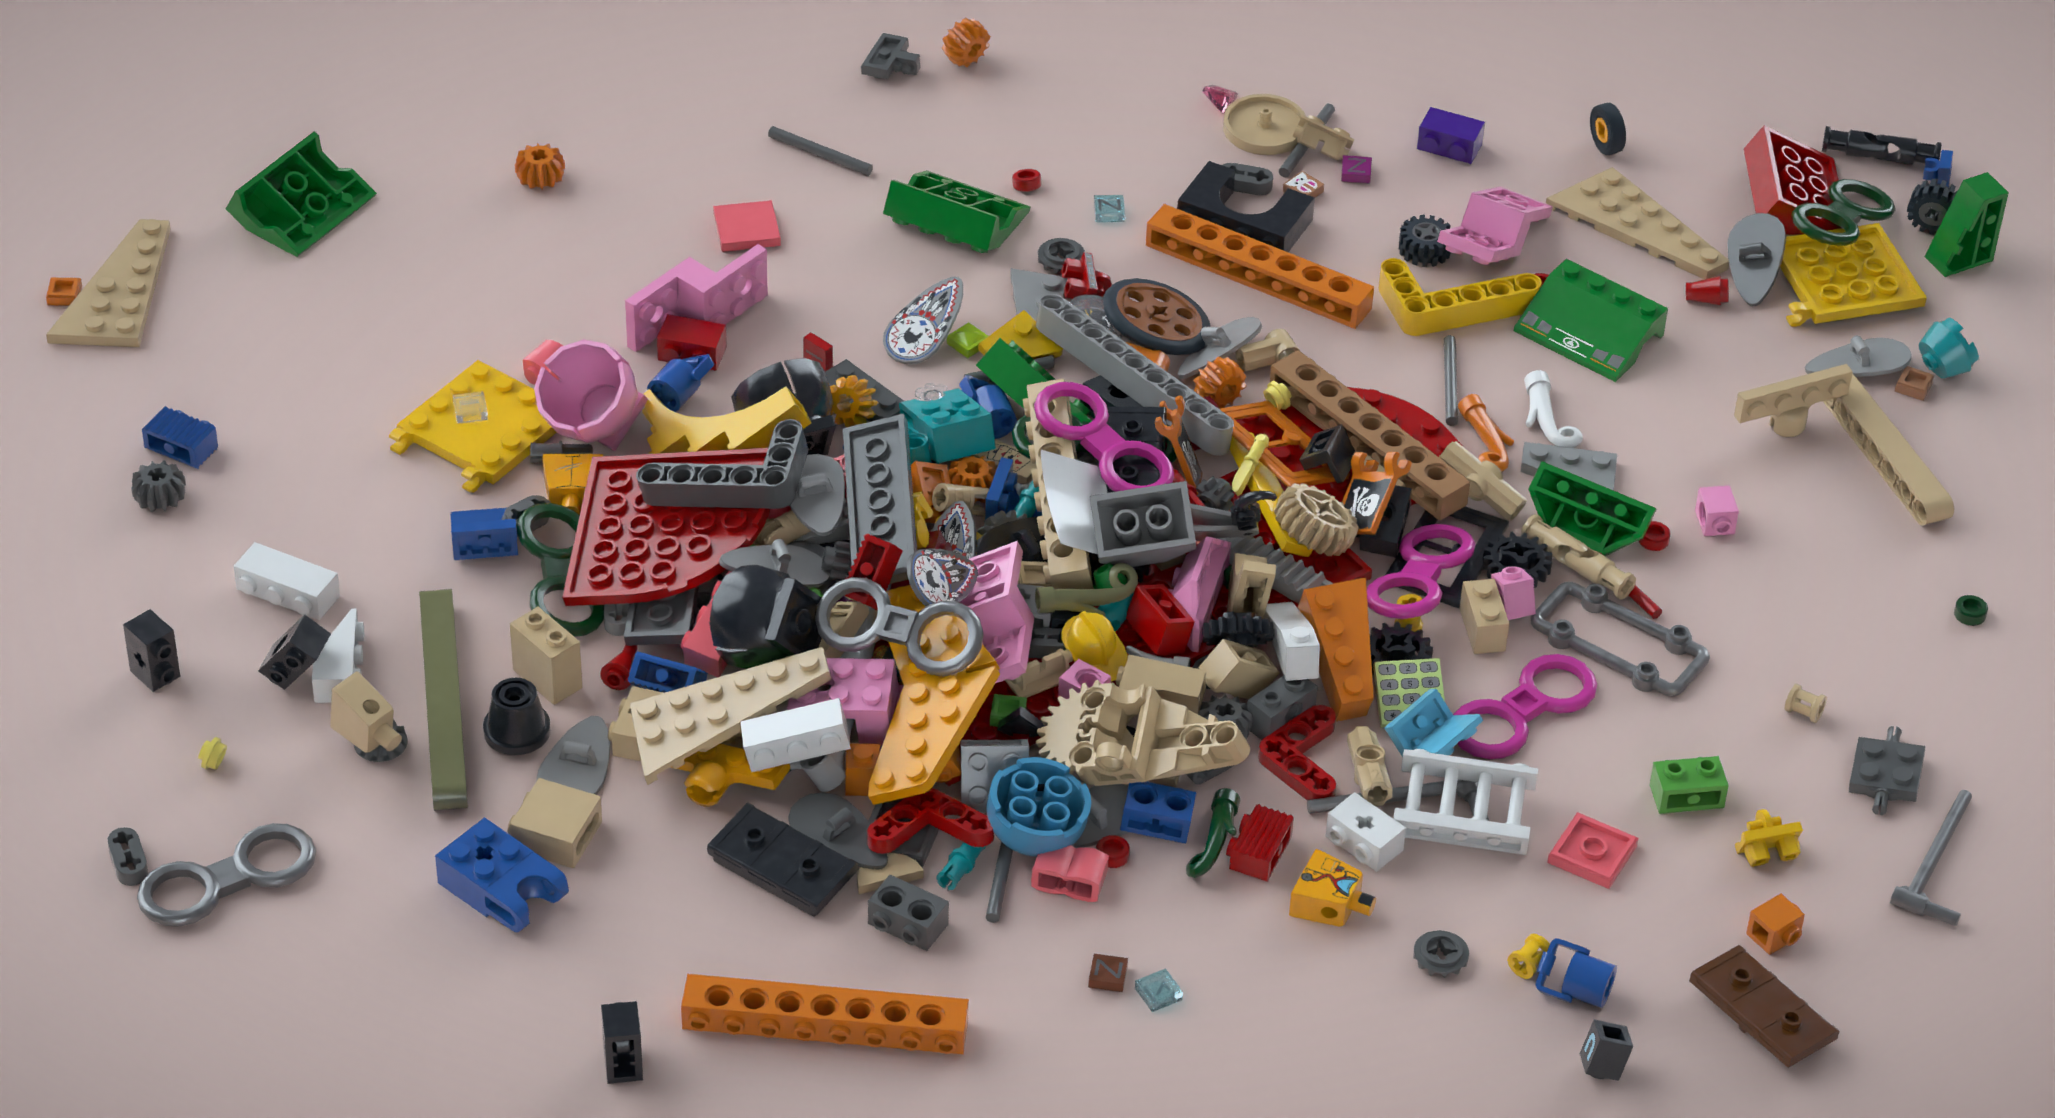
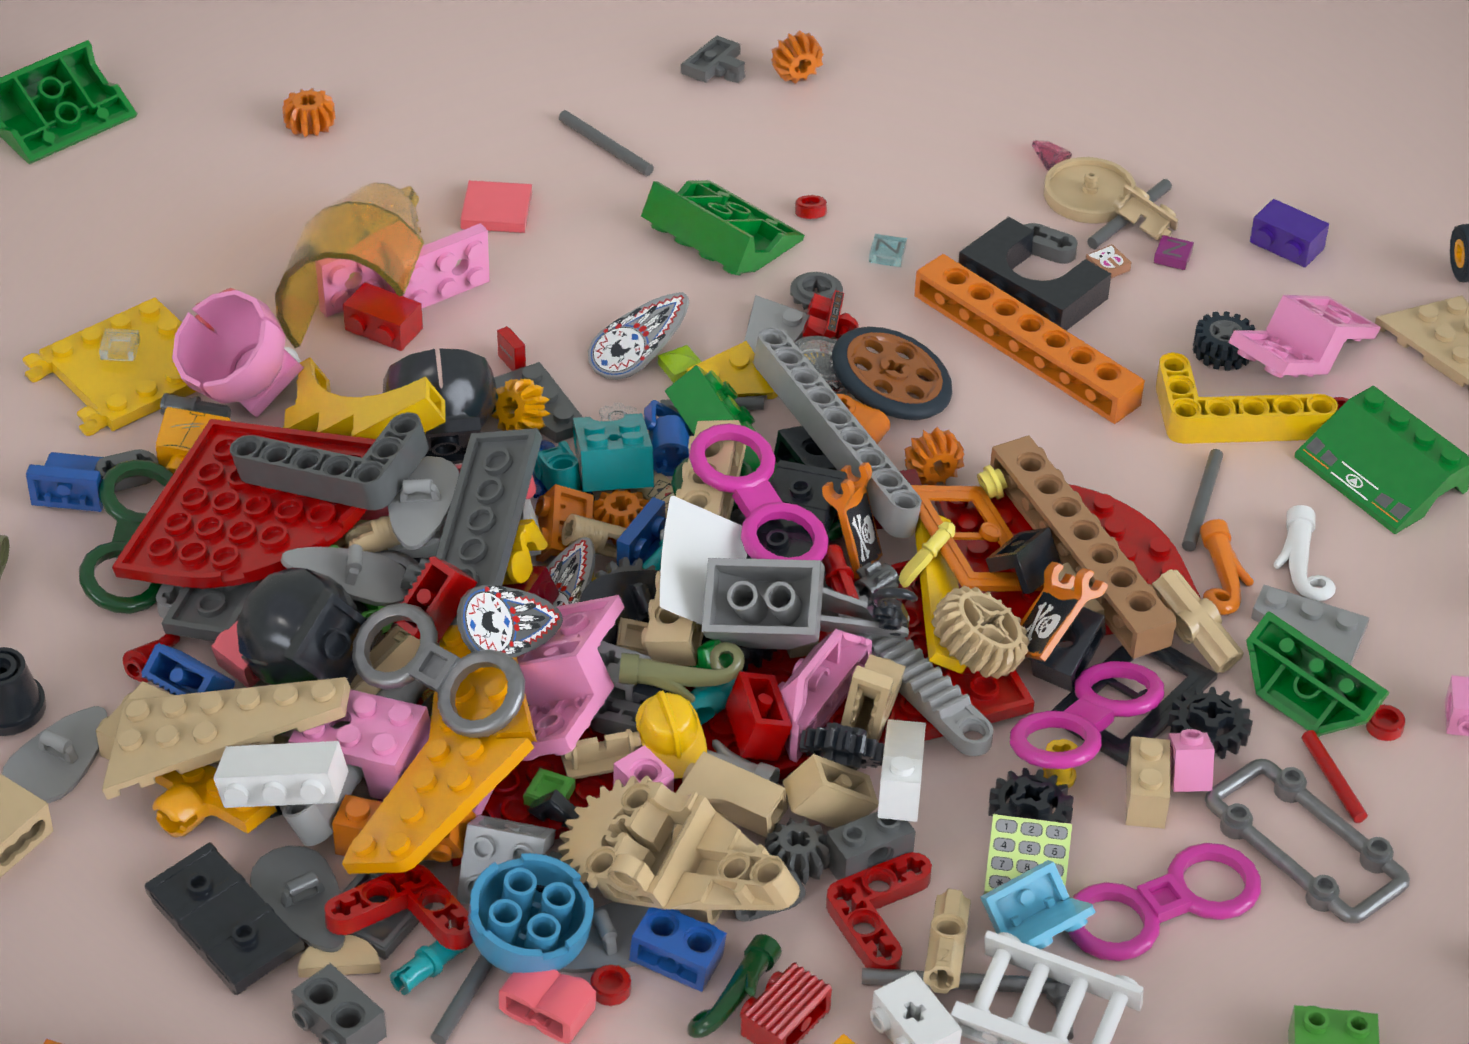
camera: 15 degrees right, 0 degrees up
tan piece [510,607,583,705] -> none
blue piece [647,354,714,412] -> none
light grey shield [1178,317,1262,379] -> none
tan piece [1235,328,1300,371] -> none
orange wedge [1298,578,1374,722] -> none
tan piece [1521,514,1636,600] -> none
none -> clear yellow windscreen [275,182,424,348]

